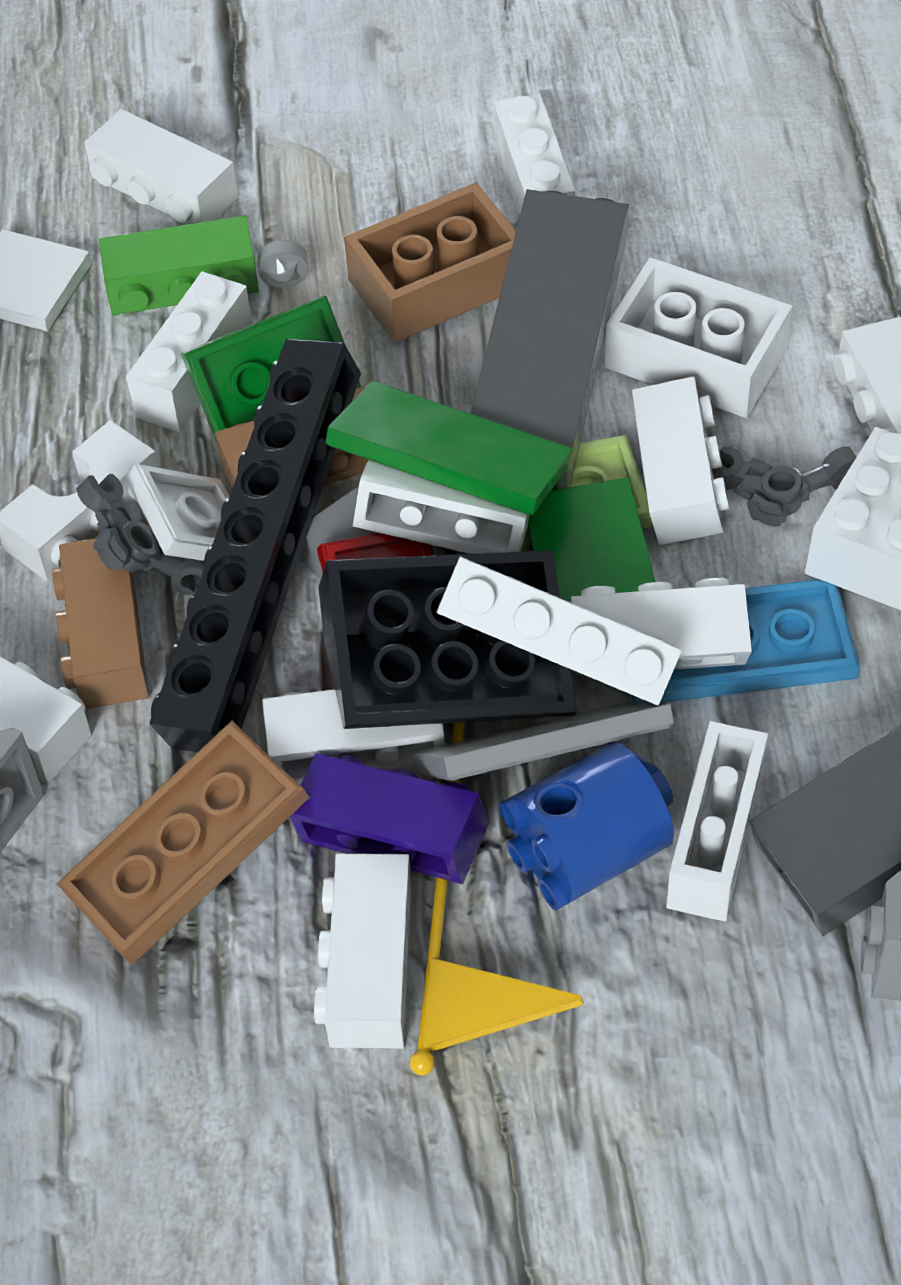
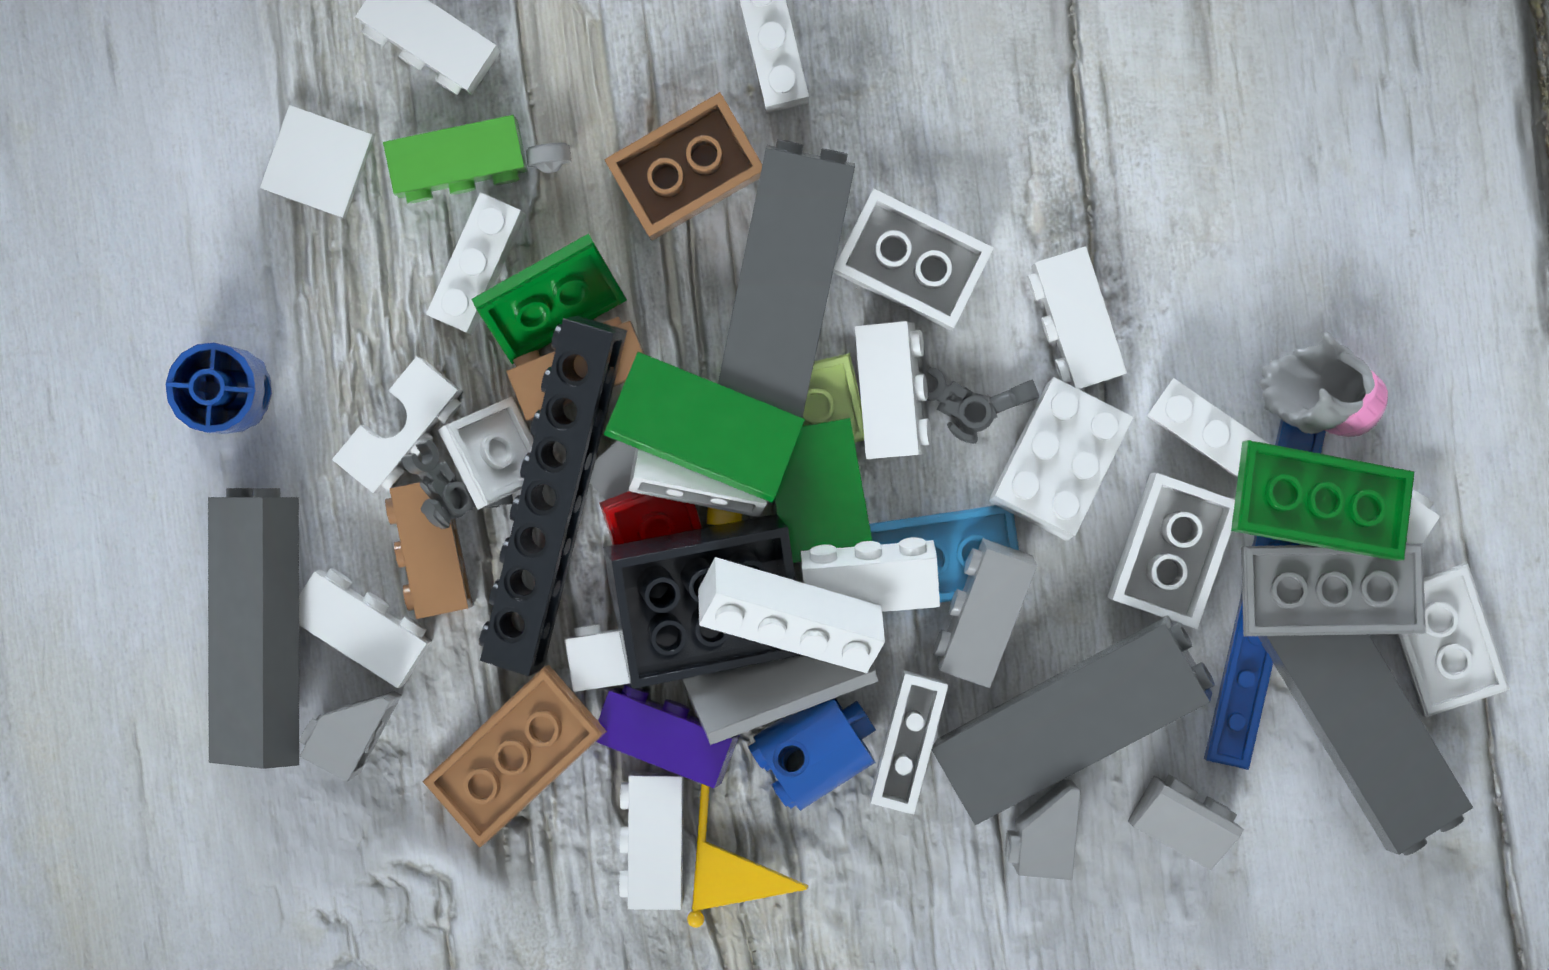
camera: 10 degrees left, 35 degrees up
none -> light grey brick [933,538,1037,688]

